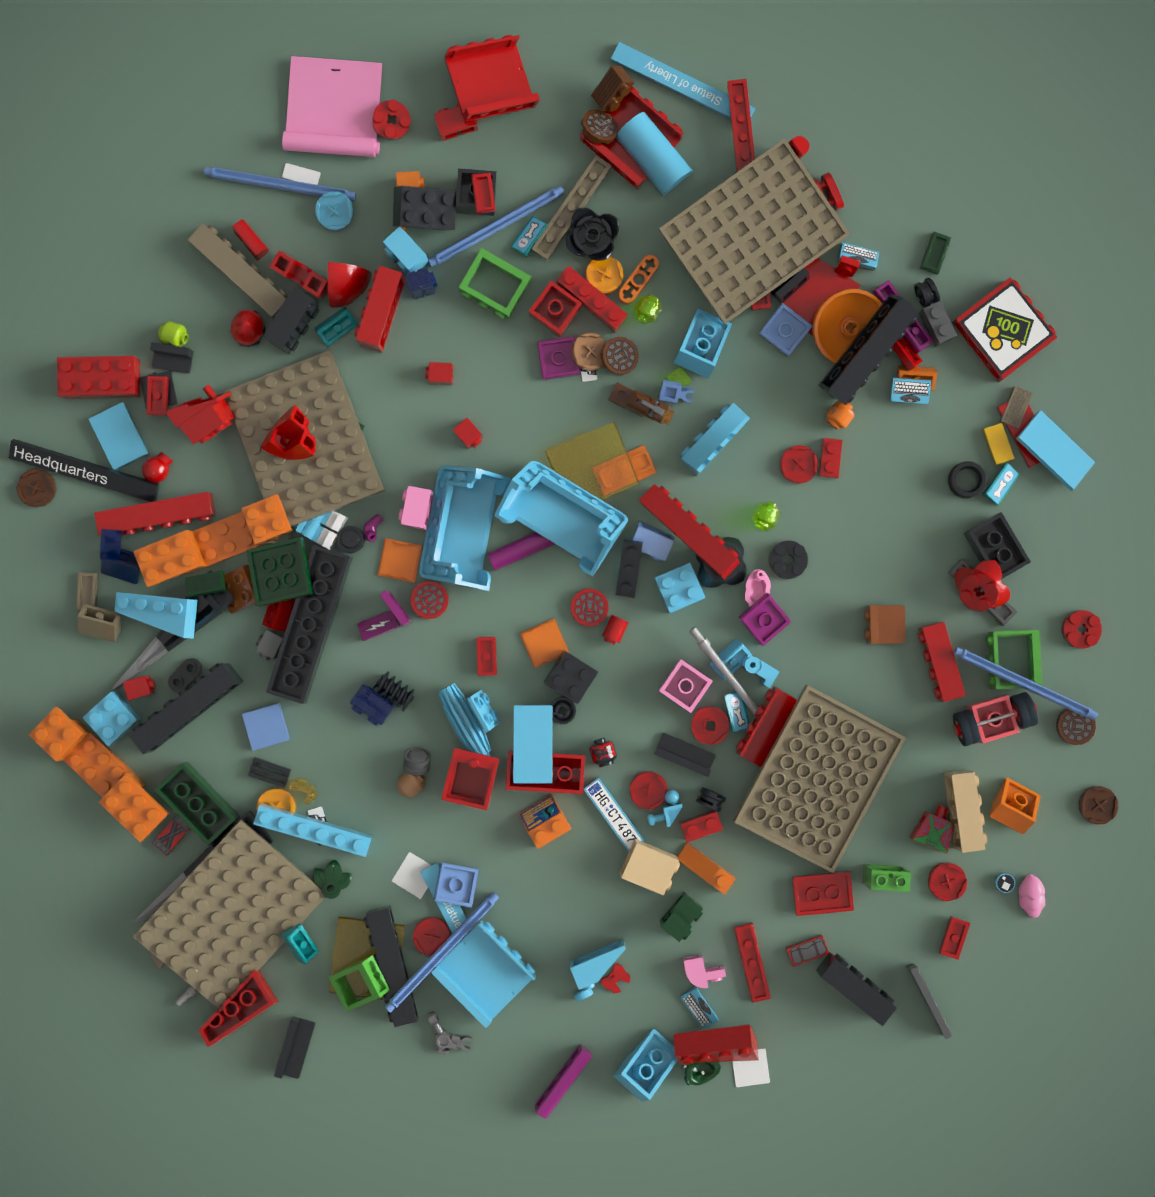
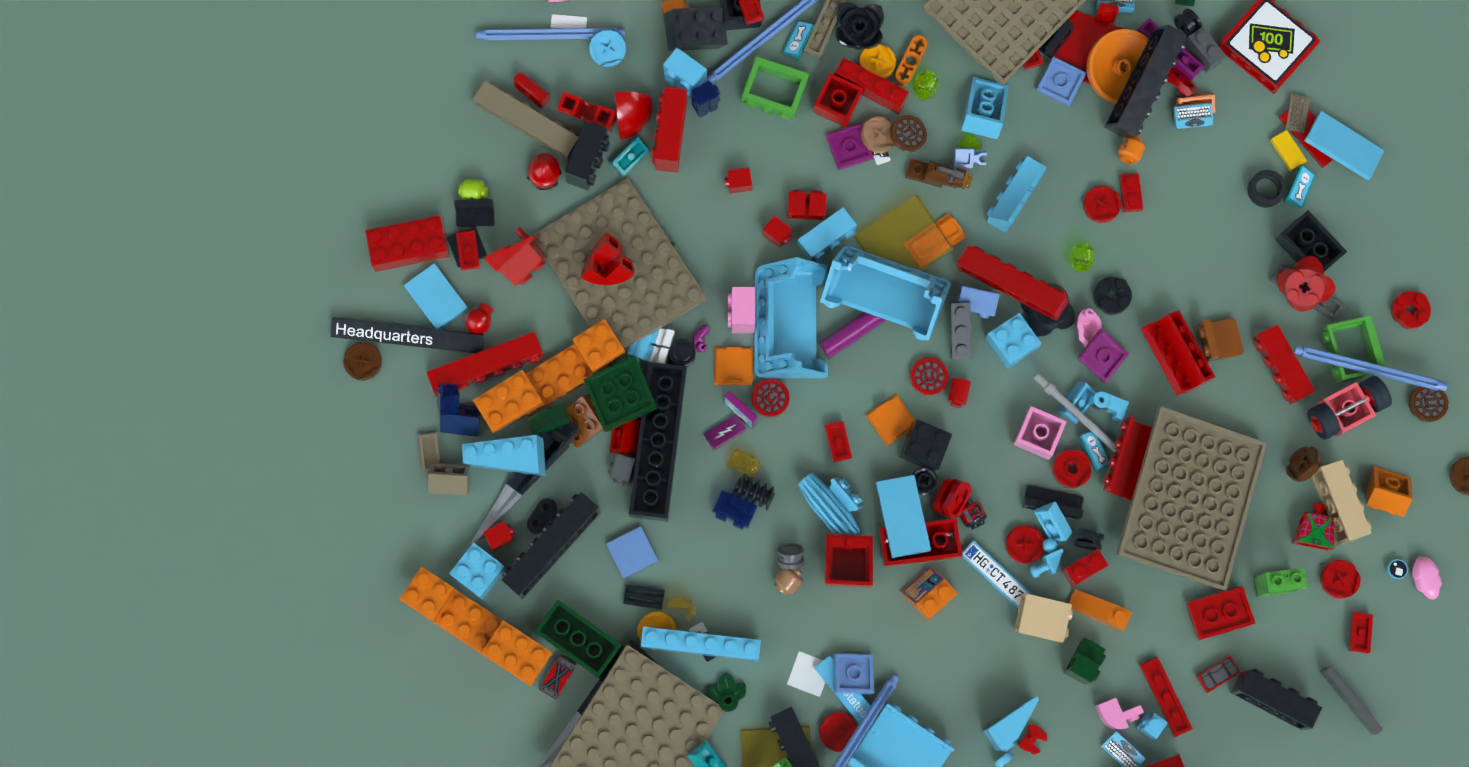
camera: 10 degrees left, 10 degrees down
none -> clear yellow bracket [726,449,760,478]
none -> red piece [787,190,827,220]
none -> medium azure brick [797,207,857,261]
none -> red brick [933,478,971,518]
none -> medium azure slope [1034,502,1072,542]
none -> medium azure brick [1136,712,1168,740]
none -> red brick [1141,310,1215,396]
none -> reddish brown tile [1286,446,1322,482]

